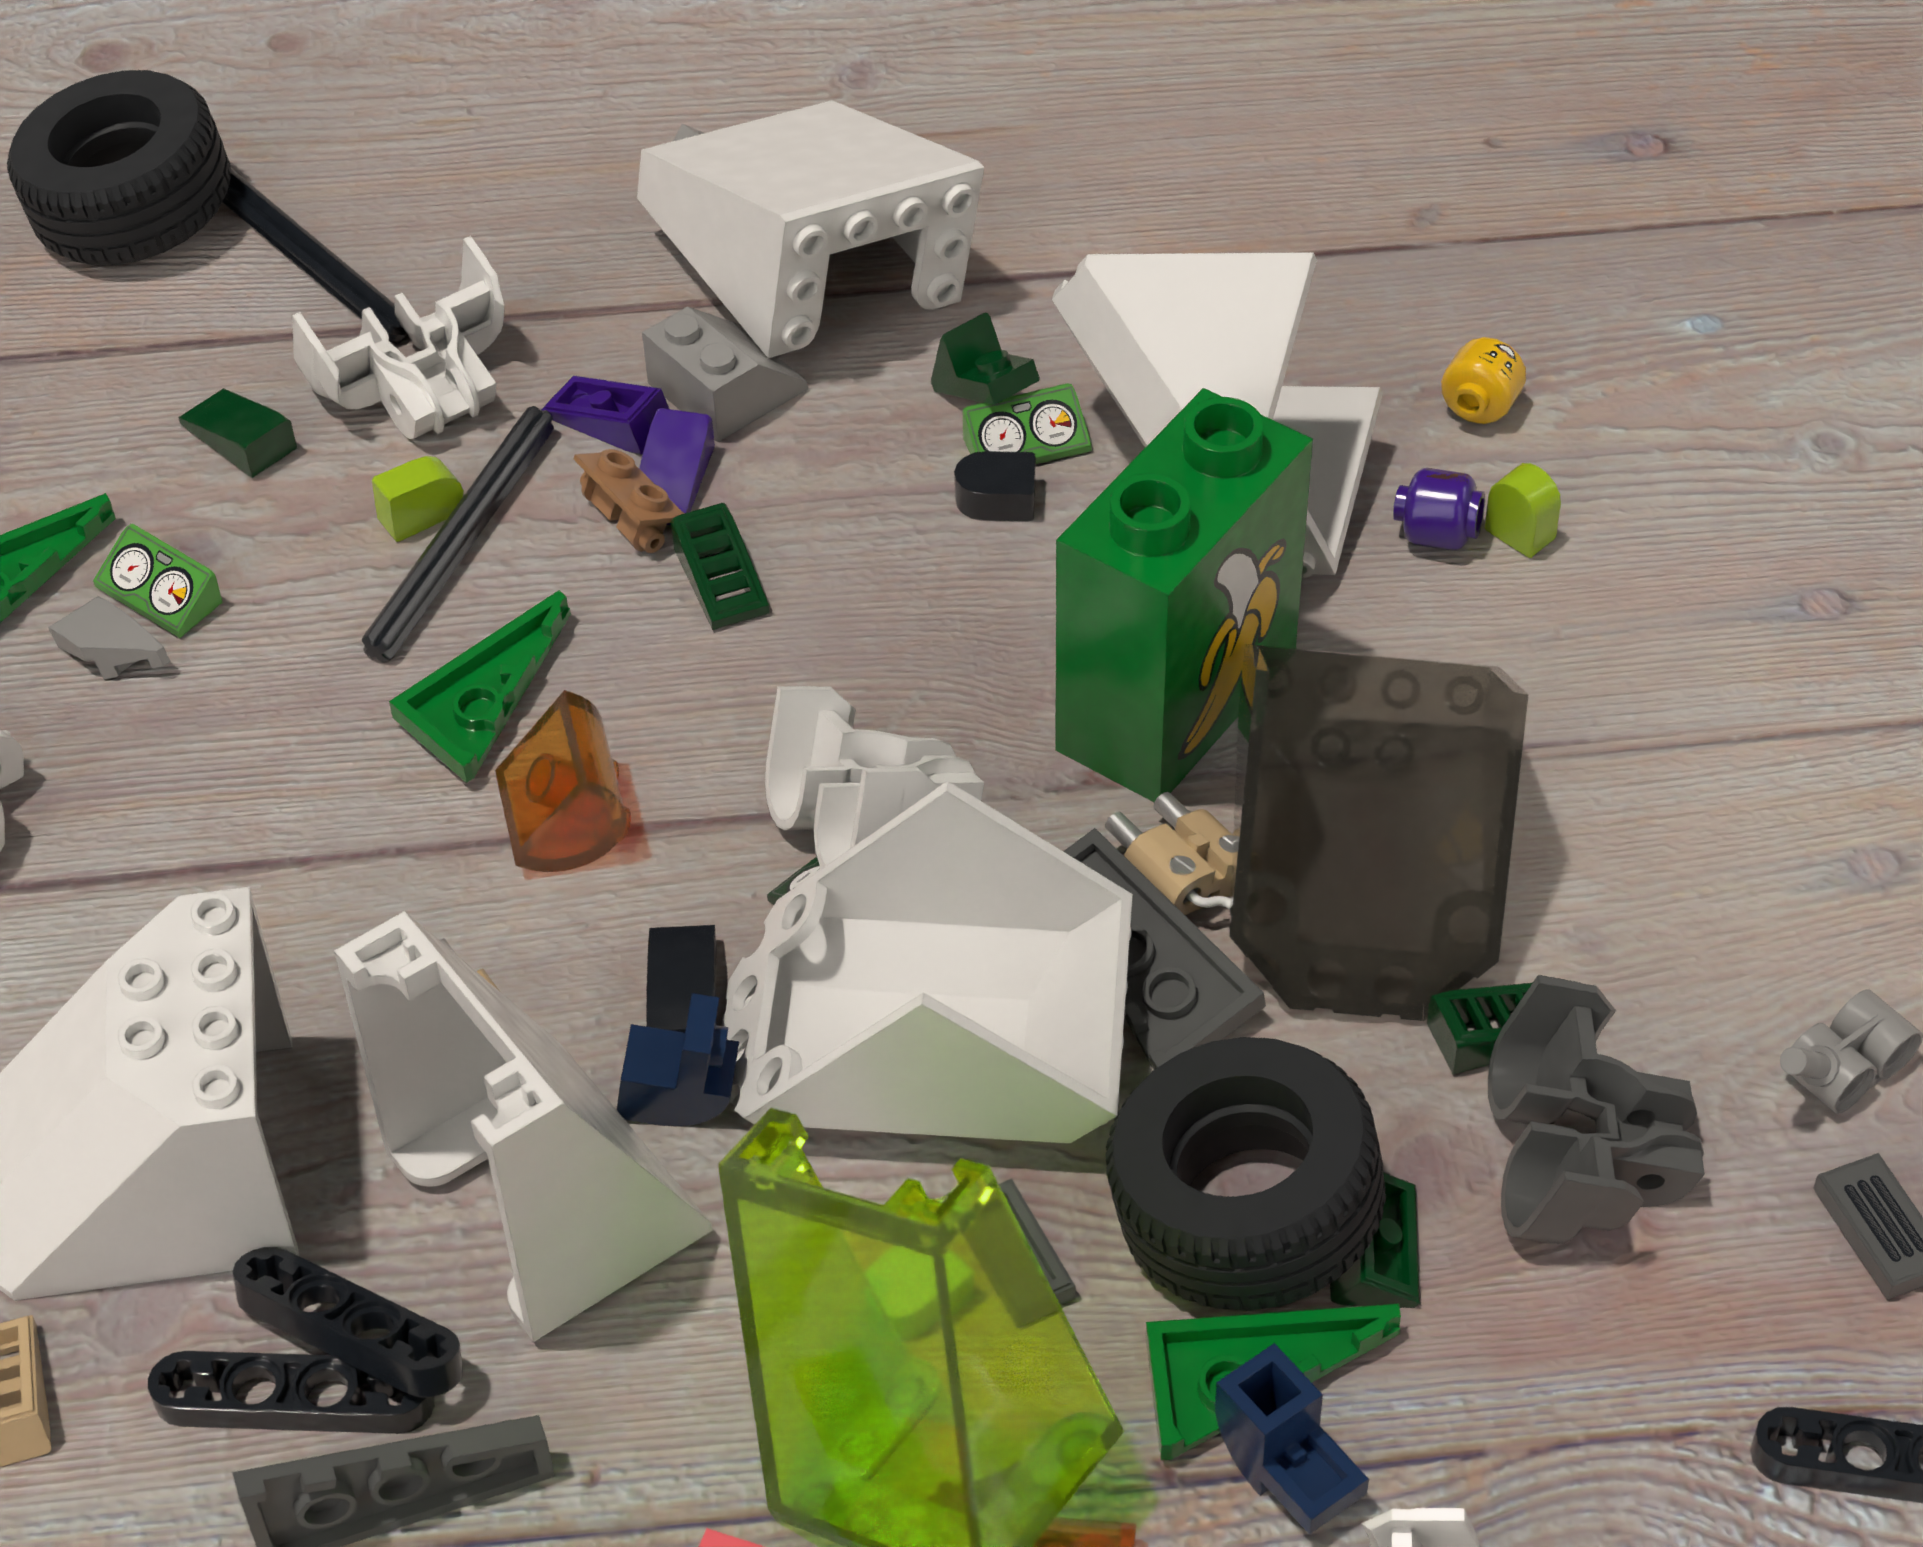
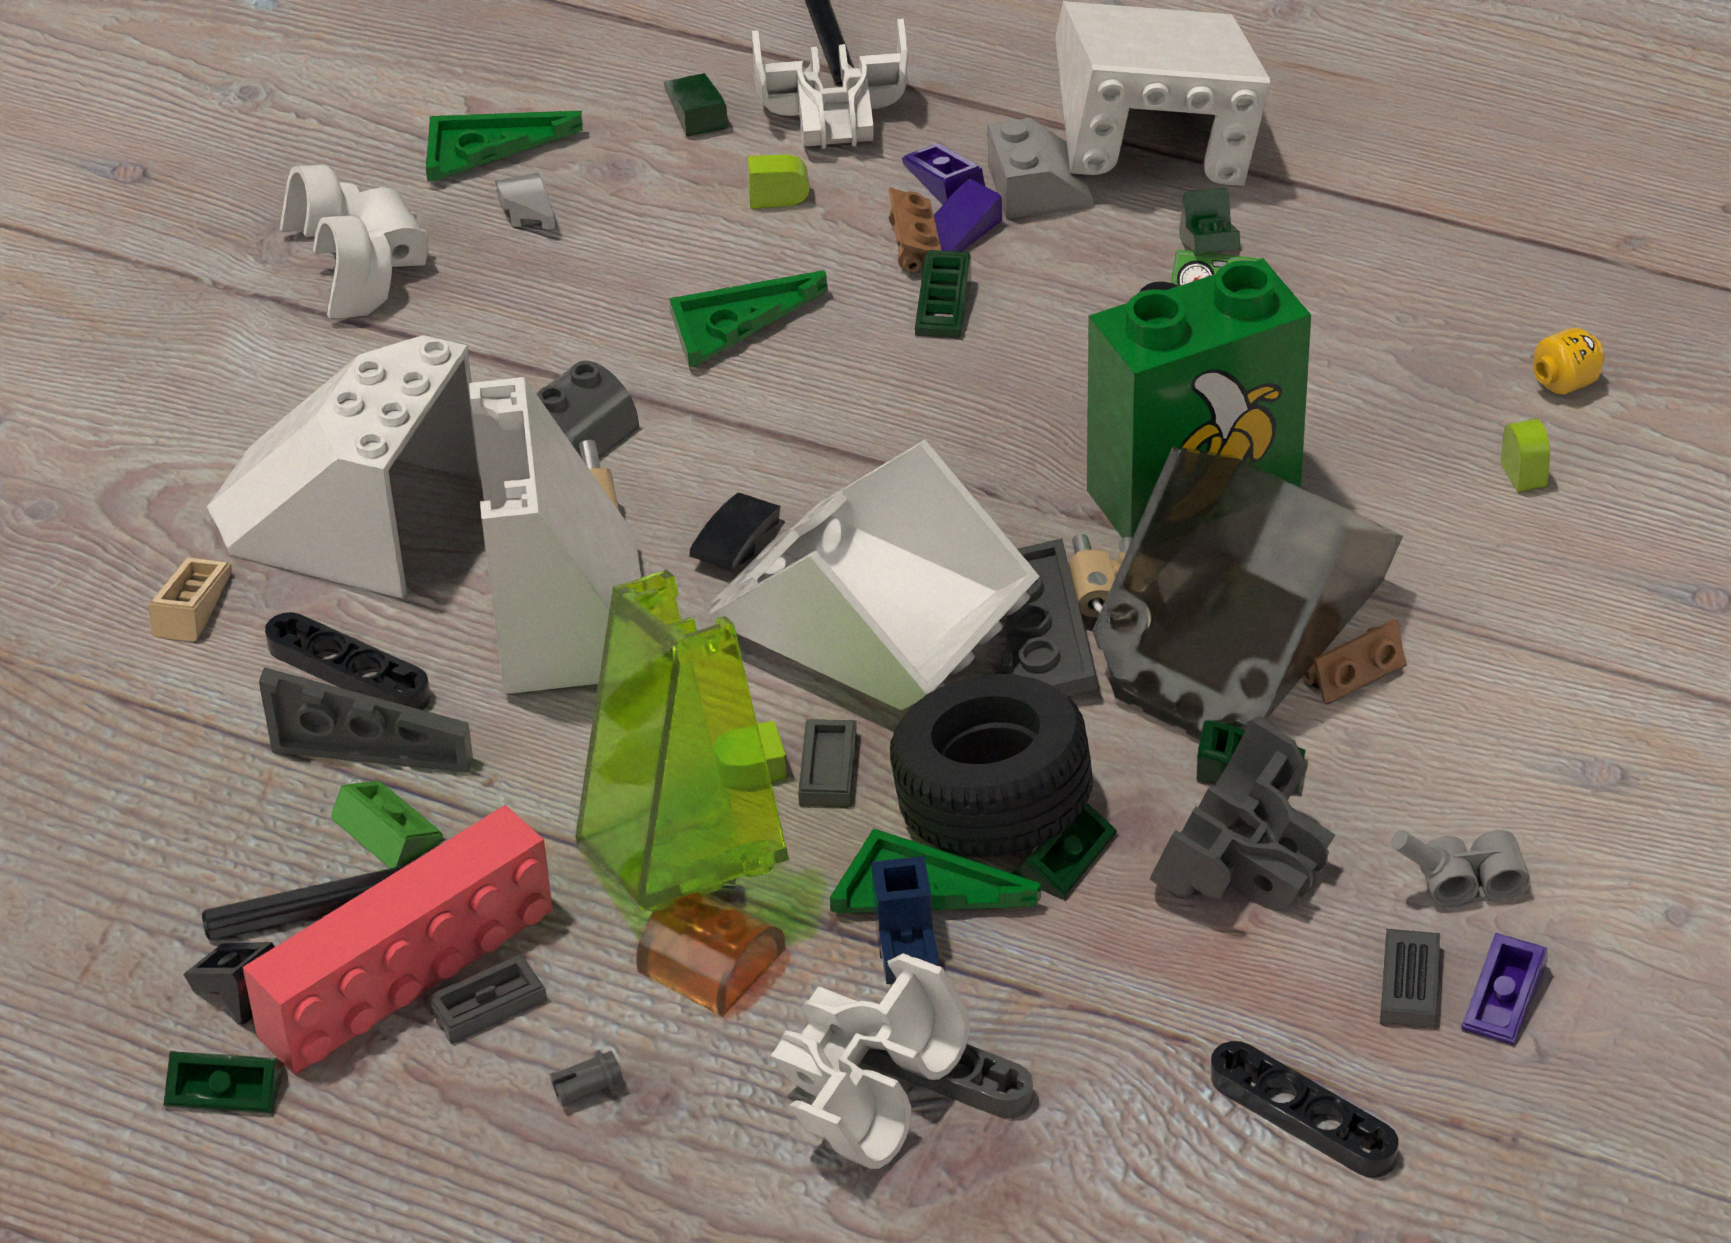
camera: 30 degrees right, 5 degrees down
slope [93,524,223,638] -> none
black beam [232,1247,463,1397] -> none
black axle [362,406,554,662] -> none
clear orange brick [495,690,631,872] -> none
dark blue brick [616,993,739,1126] -> none
white piece [765,686,984,869] -> none
white windscreen [1052,252,1383,578] -> none
dark purple head [1393,468,1485,551] -> none
none -> dark grey brick [536,360,639,457]
none -> medium nougat hinge [1301,619,1406,704]

